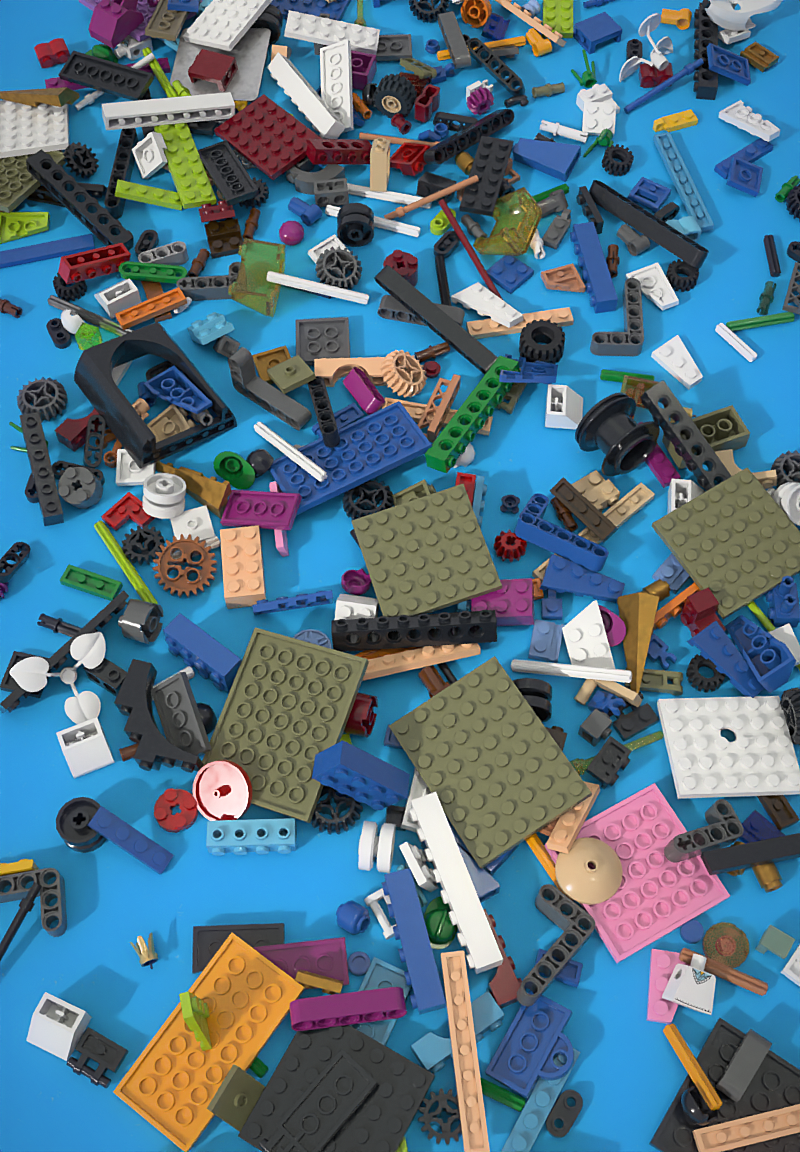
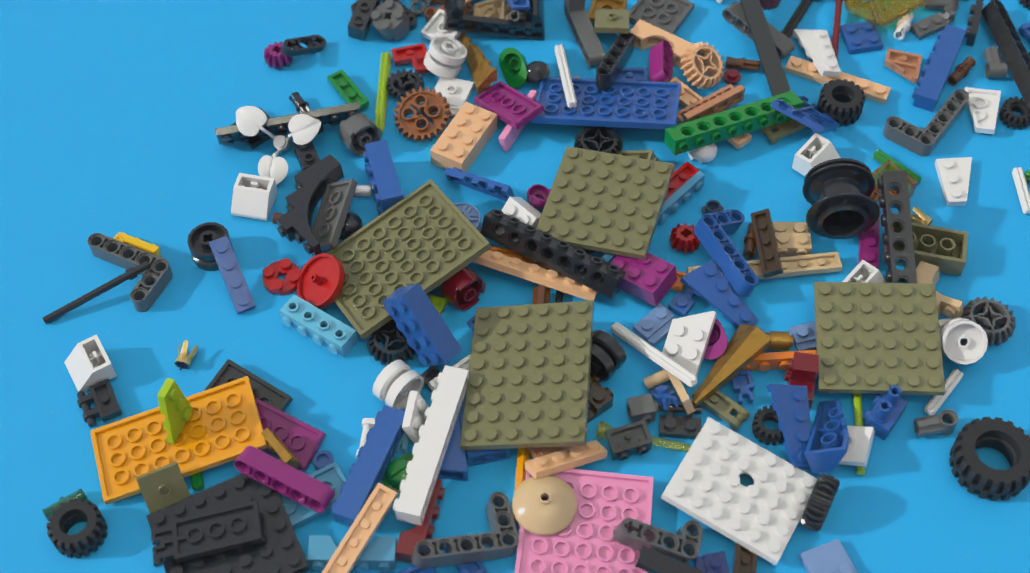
camera: 35 degrees right, 5 degrees down
blue head [336,900,370,935] -> none

